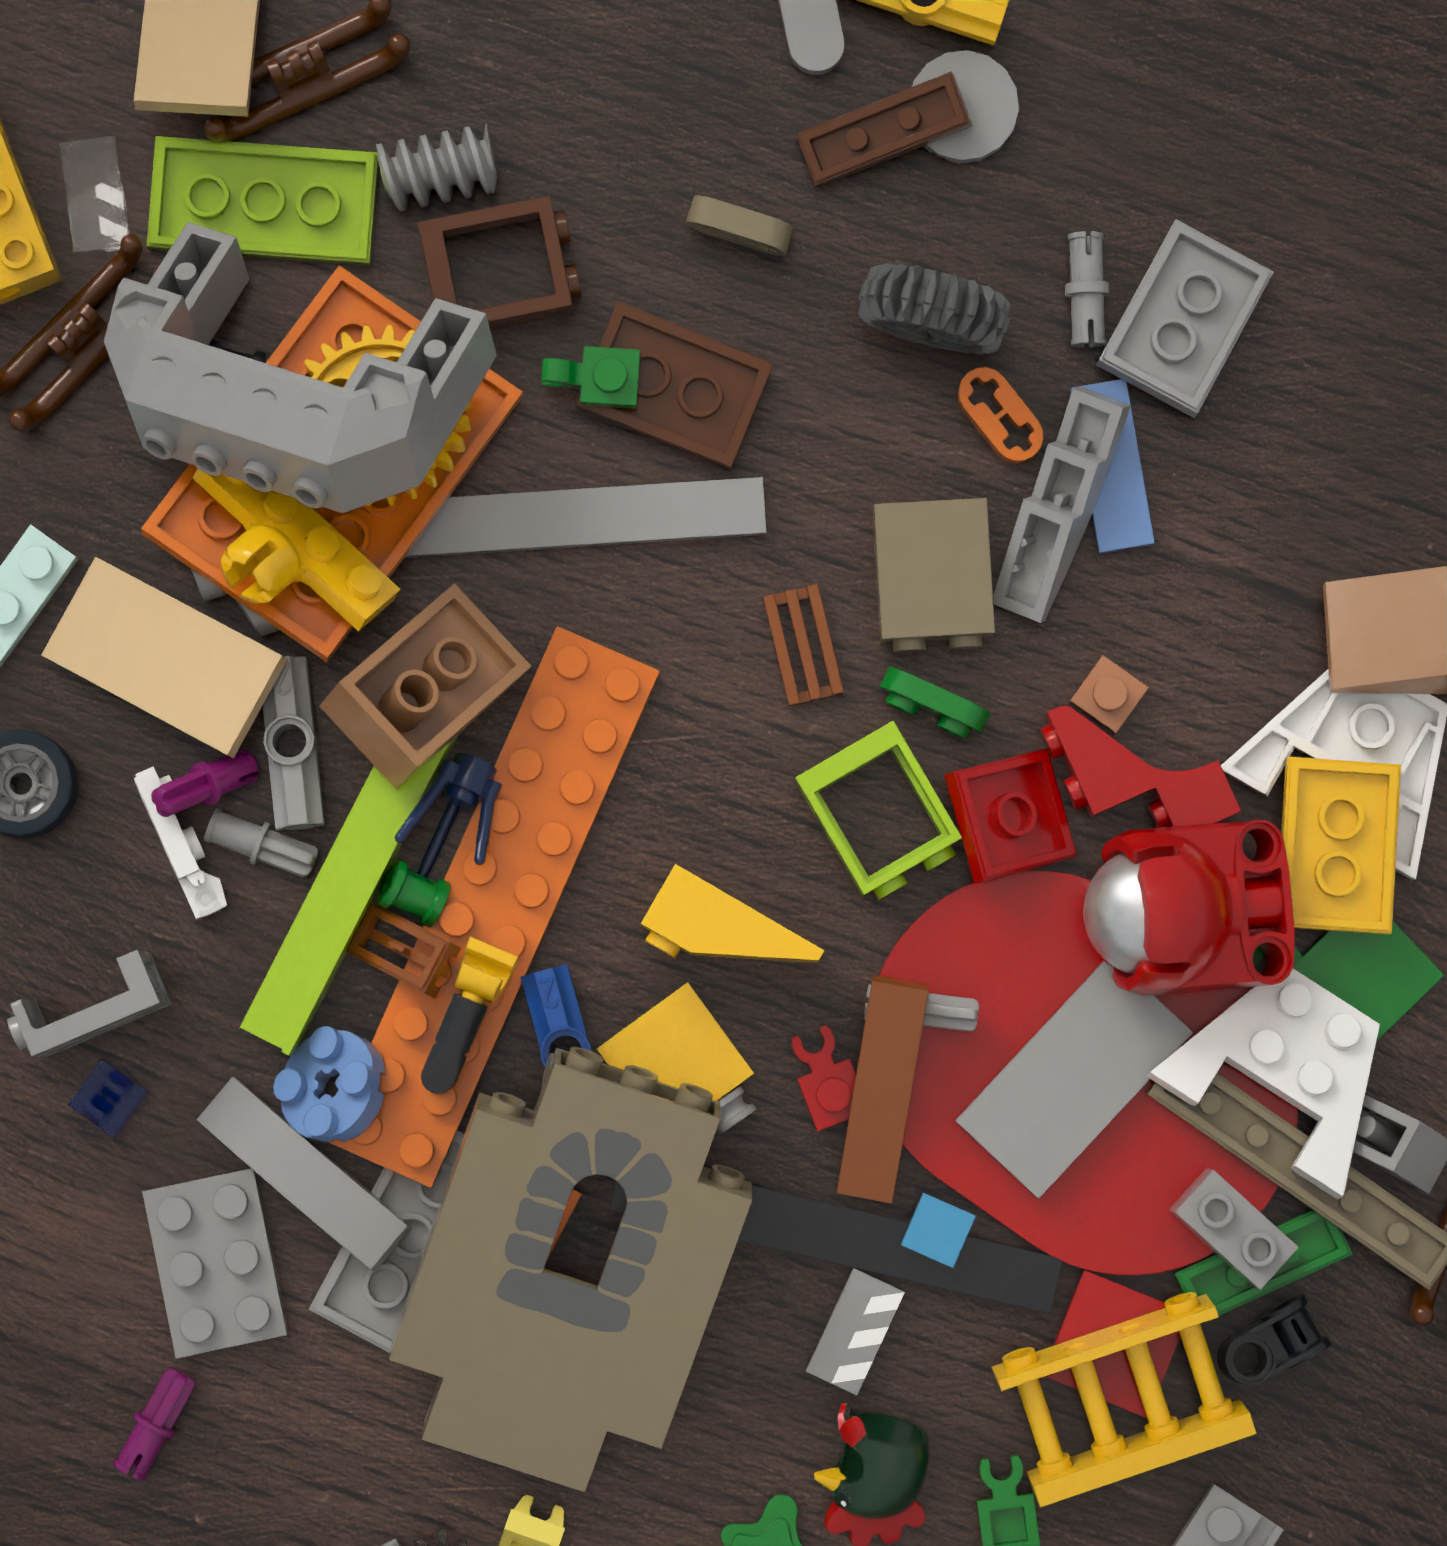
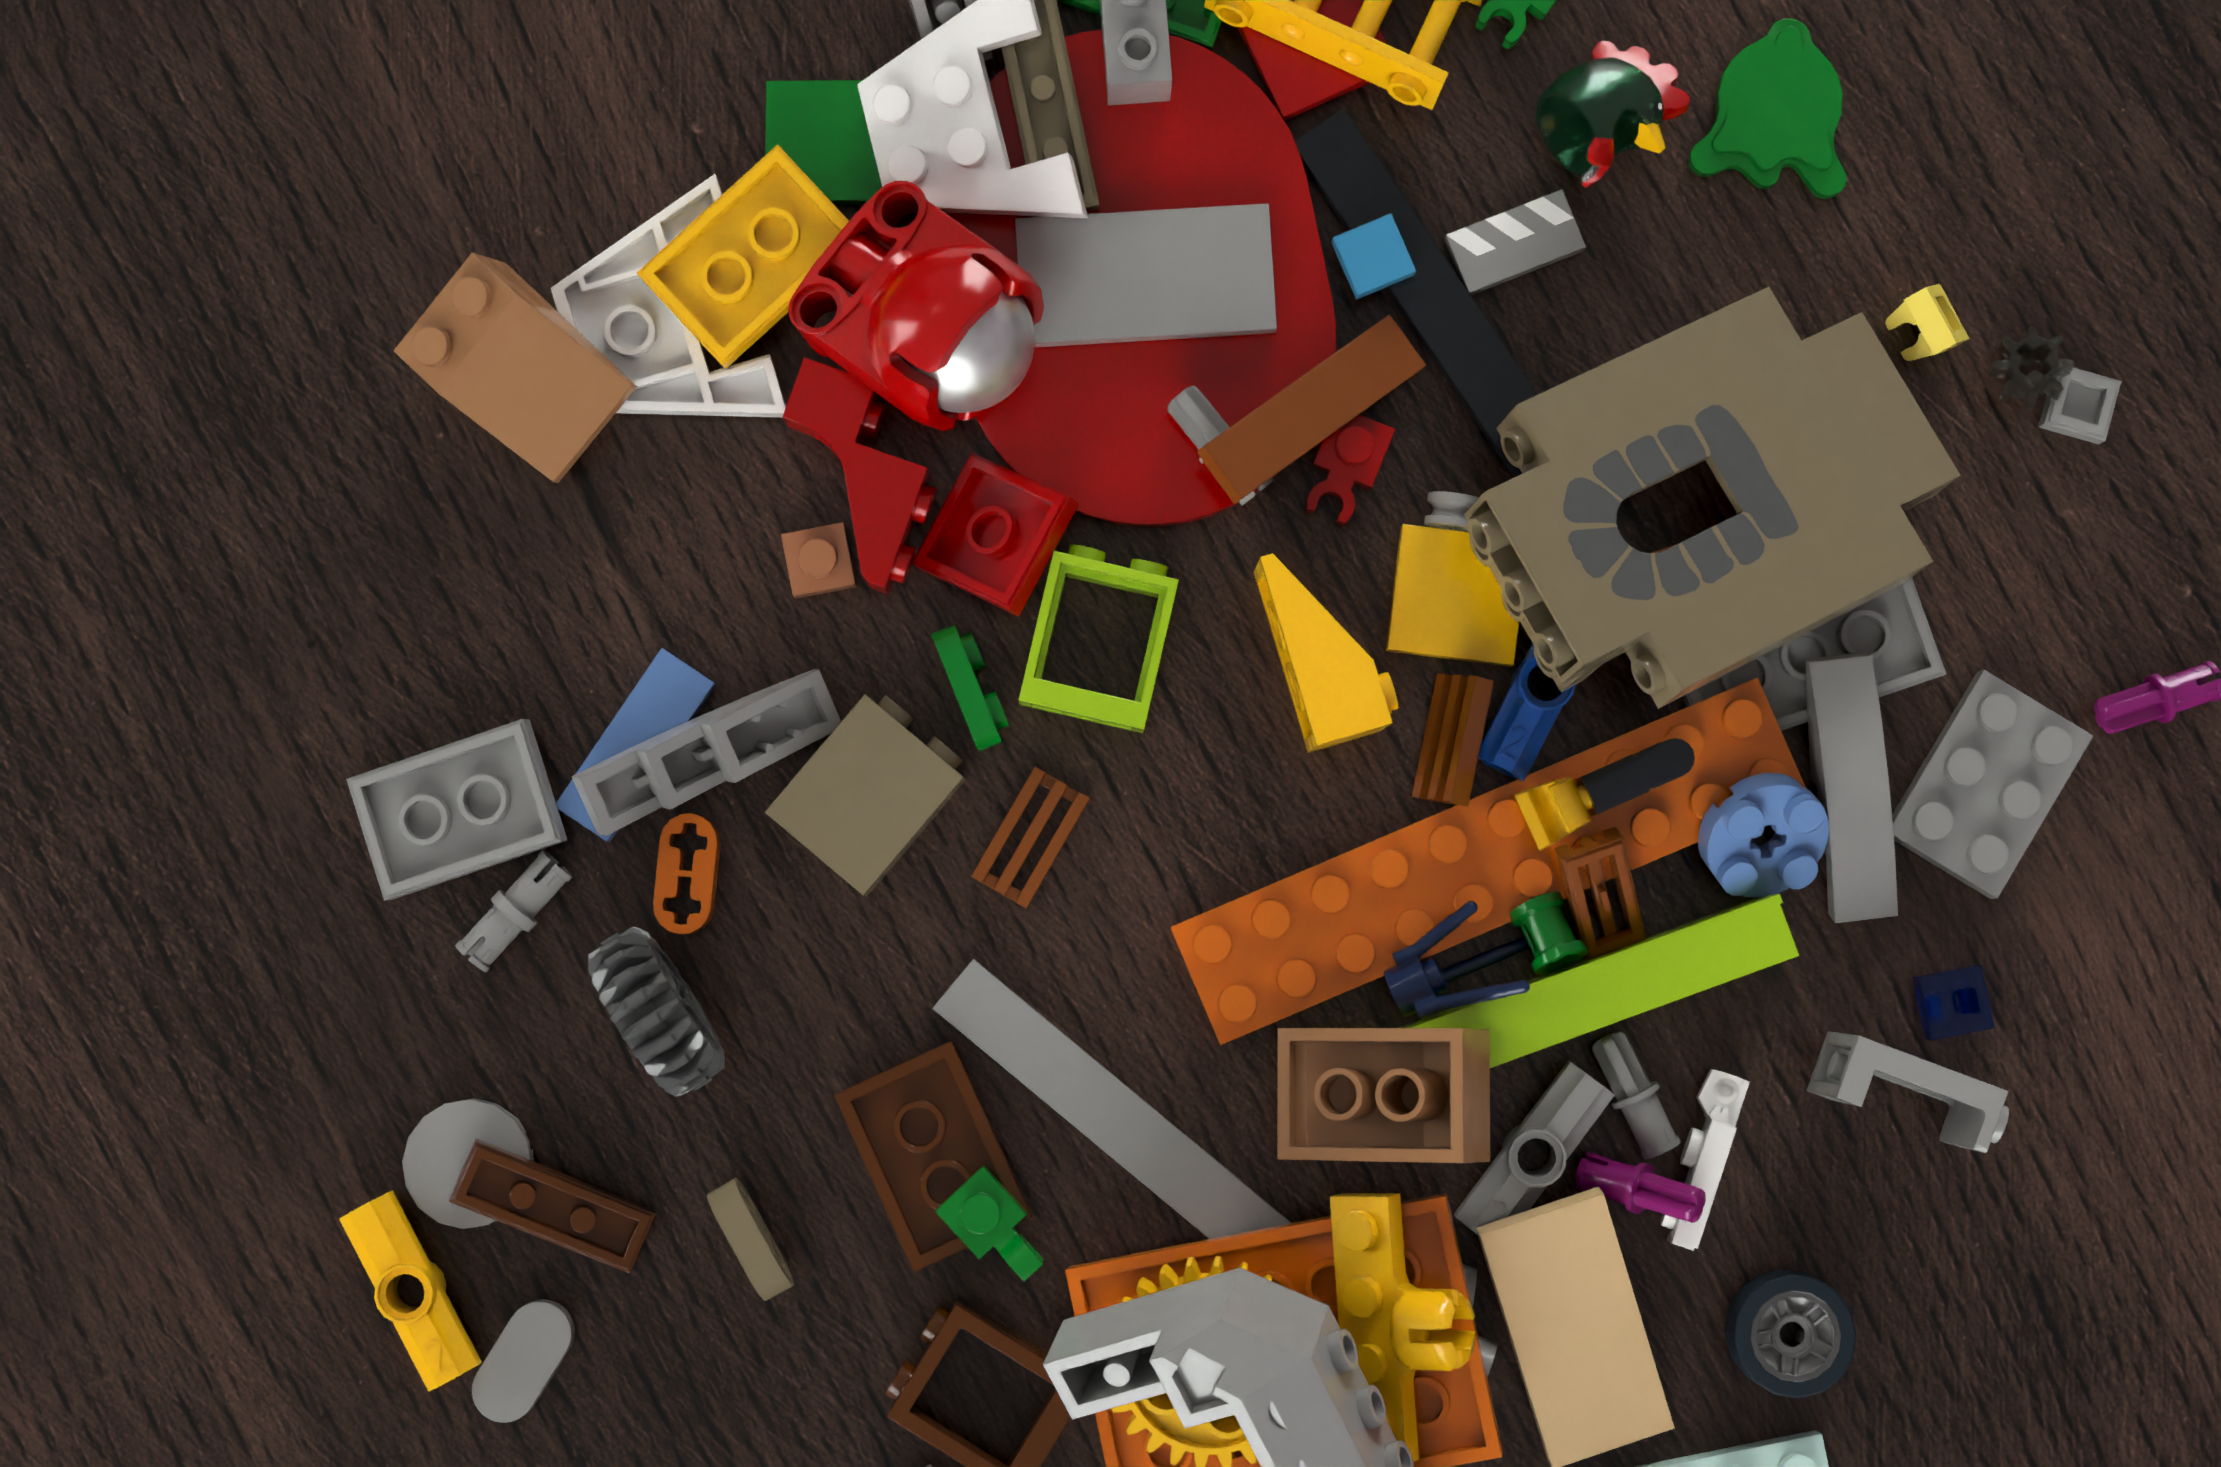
camera: 140 degrees left, 0 degrees up
none -> dark orange tile [1411,673,1494,806]

